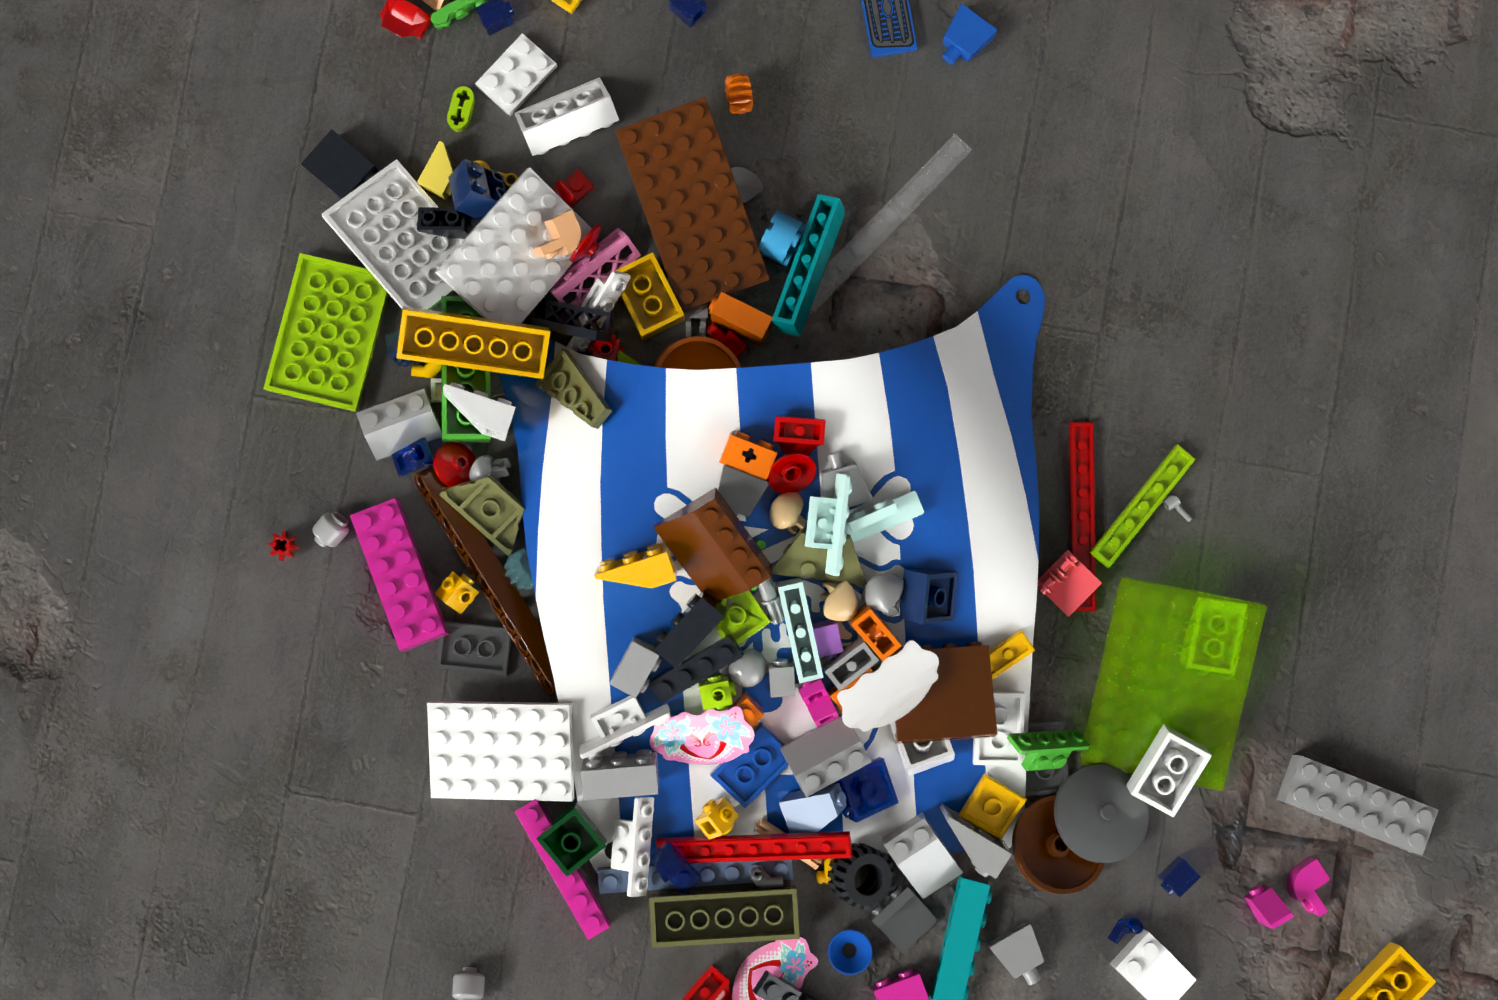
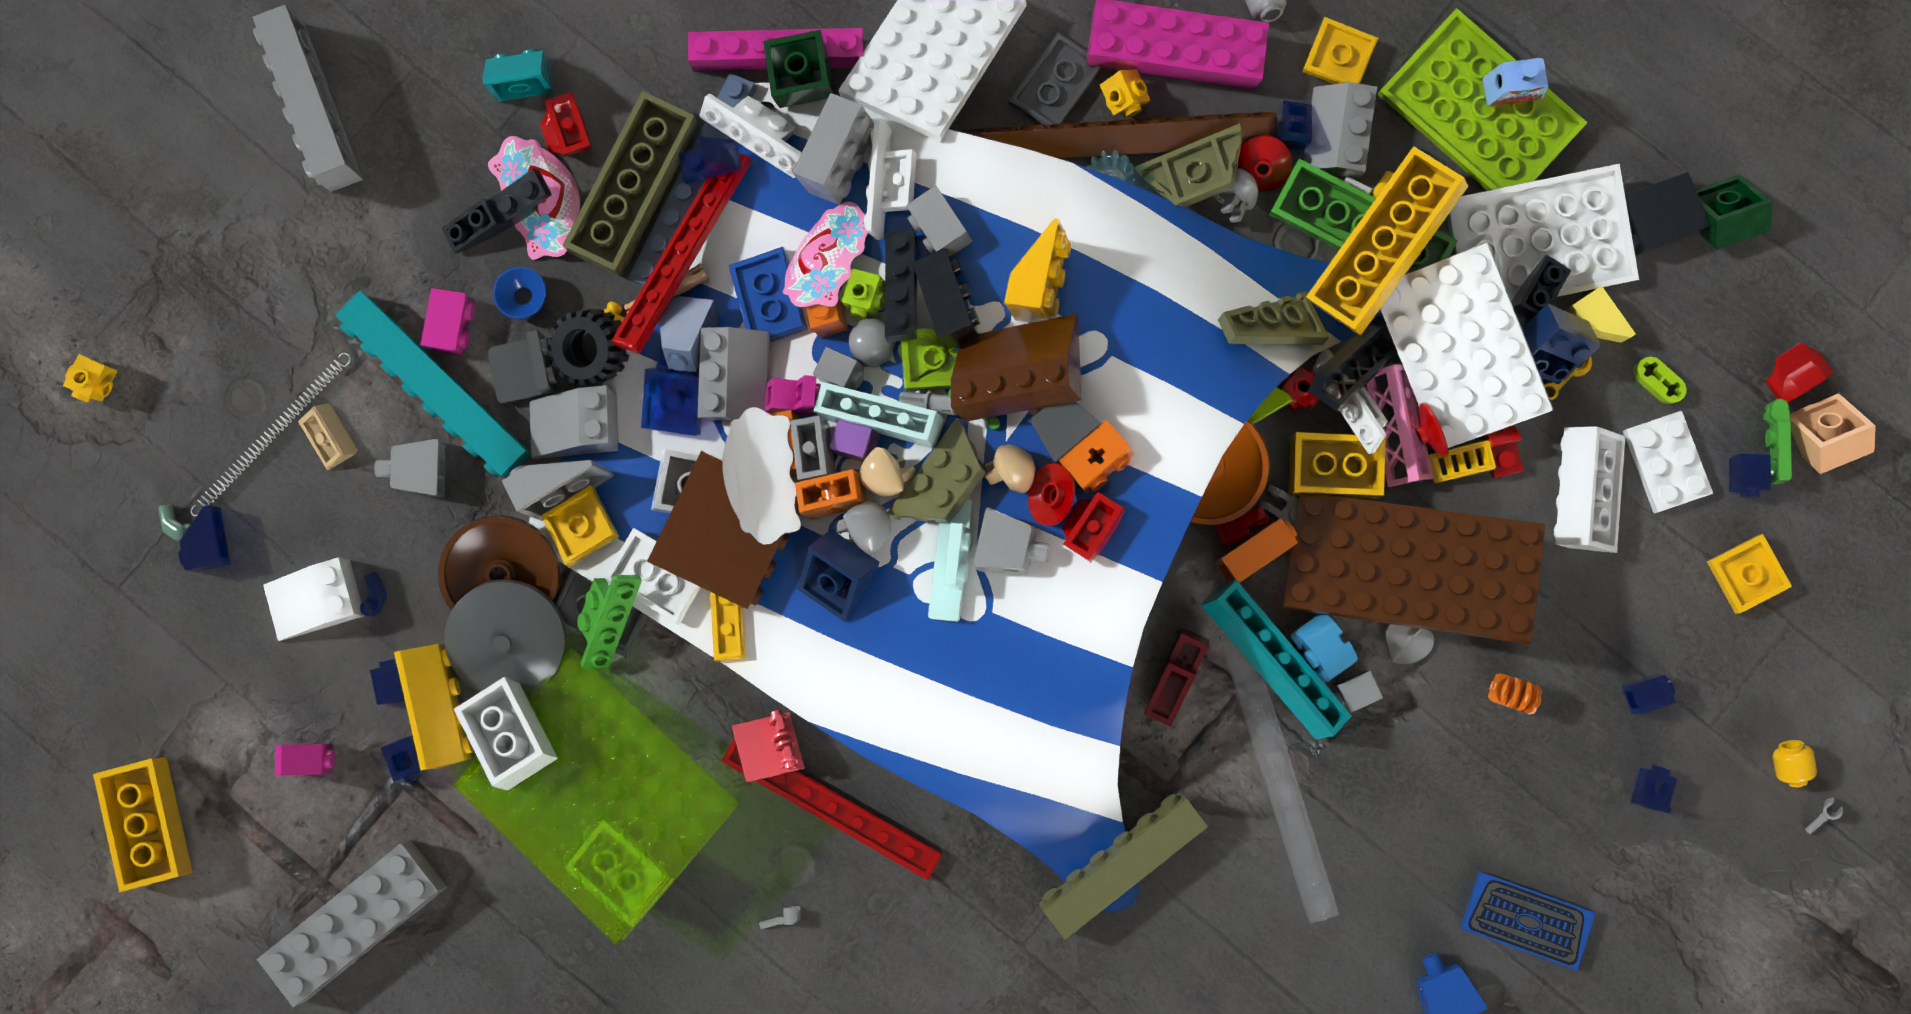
camera: 130 degrees right, 0 degrees up
white slope [443,382,516,441] -> none
light nougat brick [532,210,581,259] -> none
yellow brick [695,797,739,839] -> none
dark grey arm [750,867,784,889] -> none
light aqua bracket [805,473,852,576] -> none
lime tile [1089,444,1196,568] -> none
dark pink brick [1287,857,1330,917] -> none
none -> clear blue brick [381,736,424,784]
none -> yellow slope [394,644,474,770]
none -> olive brick [1038,792,1208,940]
none -> dark red slope [1144,627,1209,727]
none -> yellow plate [1302,17,1378,84]
none -> light grey brick [1332,671,1383,713]
none -> yellow slope [1428,440,1496,484]
none -> light blue torso [1483,58,1548,107]
none -> dark green slope [1696,174,1772,250]

